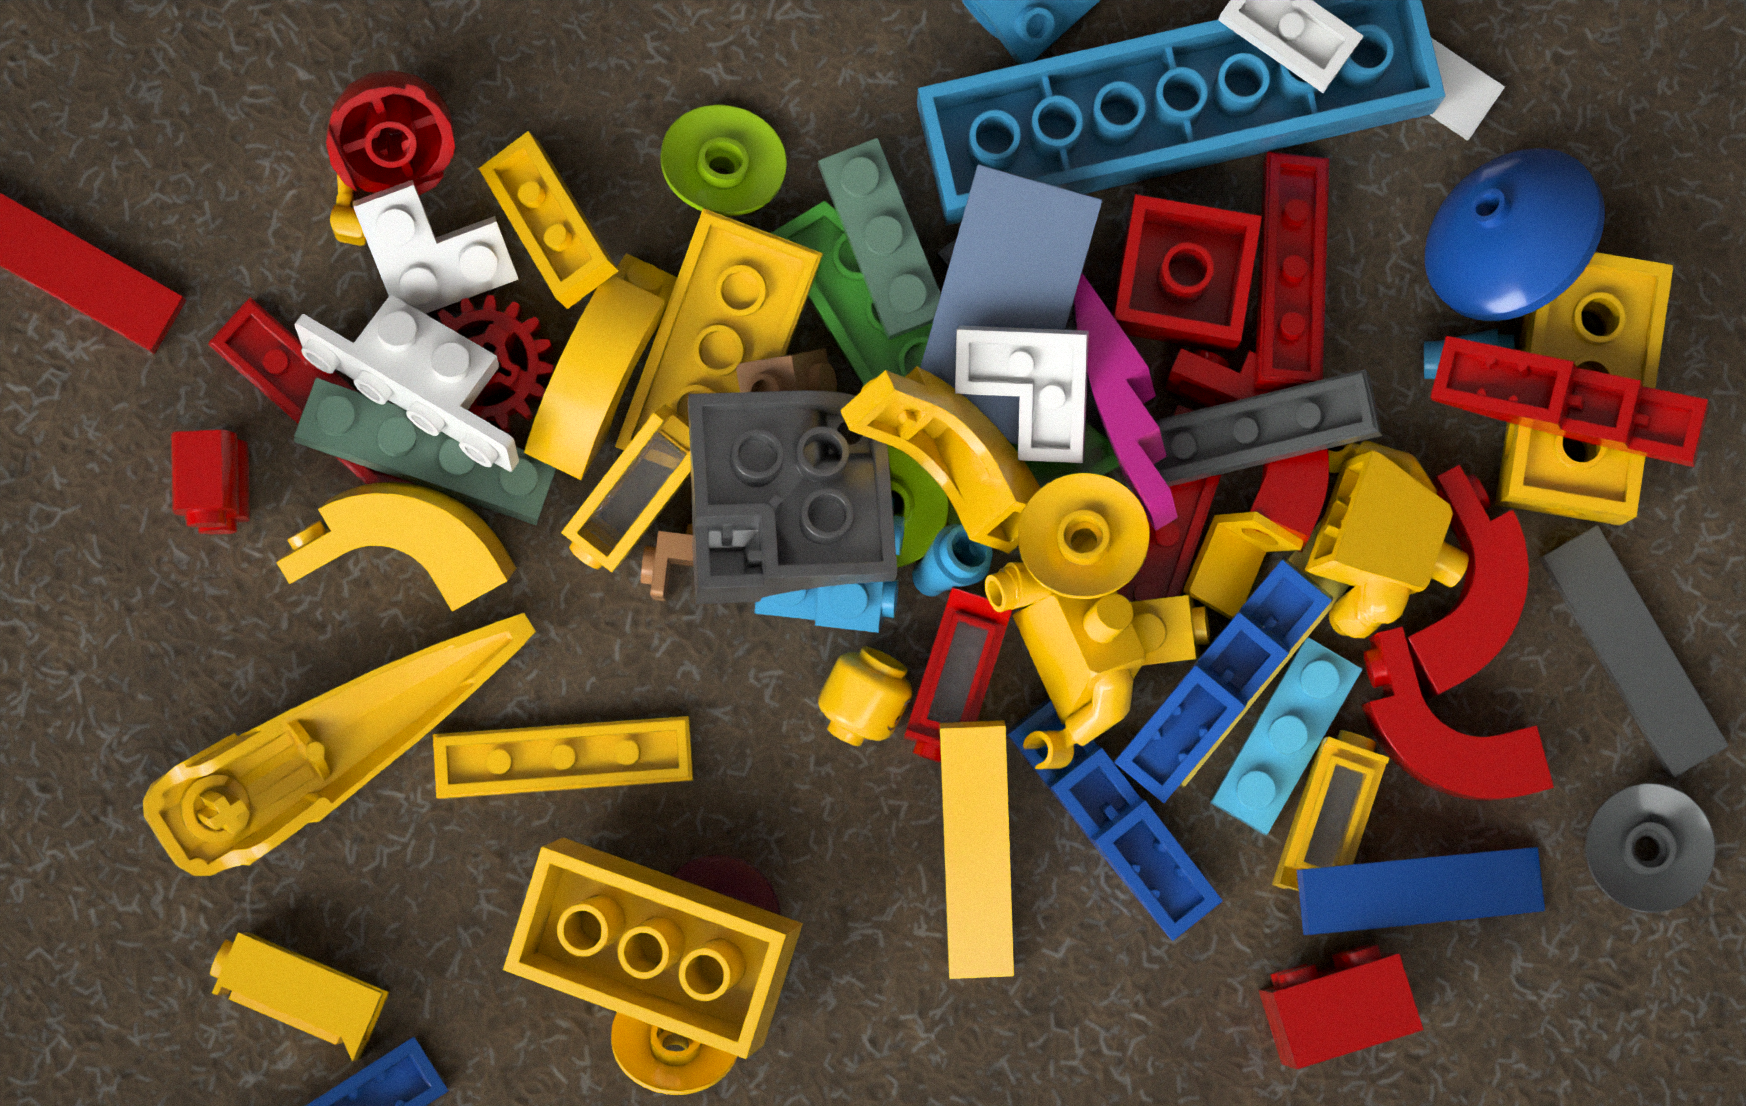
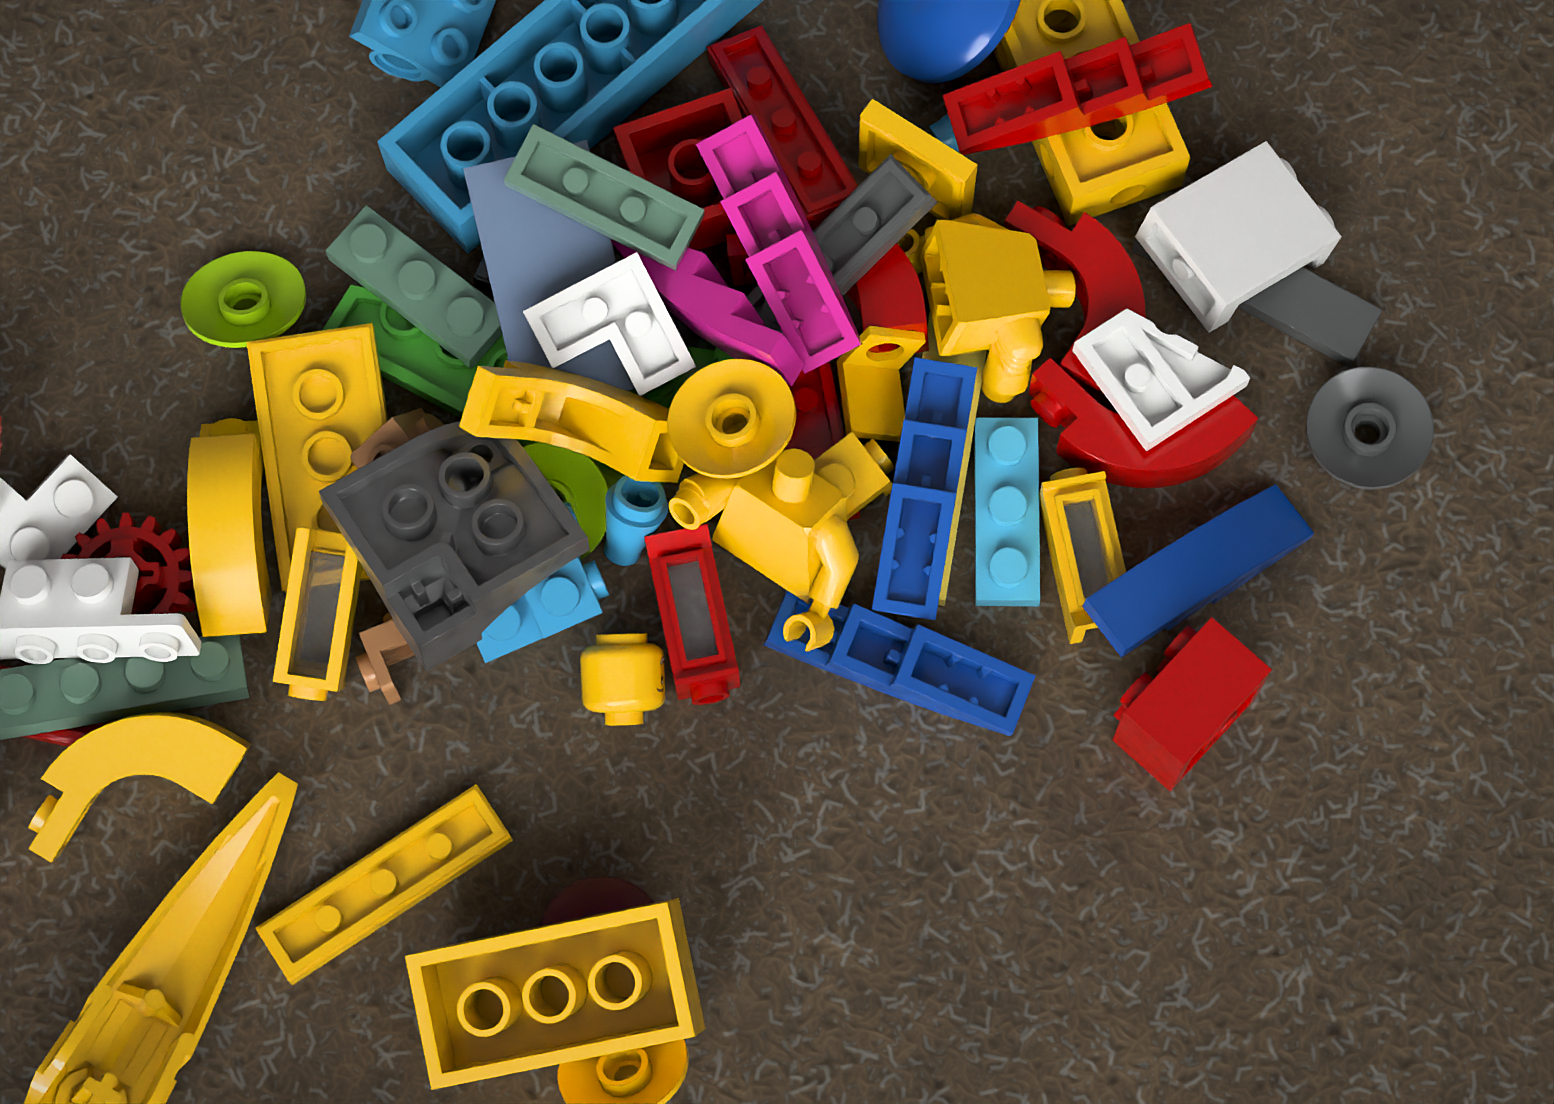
camera: 25 degrees left, 10 degrees down
yellow plate [478,131,619,309] -> none
yellow tile [940,720,1014,979] -> none
none -> sand green plate [504,124,705,271]
none -> dark pink slope [696,115,863,374]
none -> yellow plate [858,99,977,220]
none -> white wing [1072,309,1250,451]
none -> white panel [1135,141,1342,333]

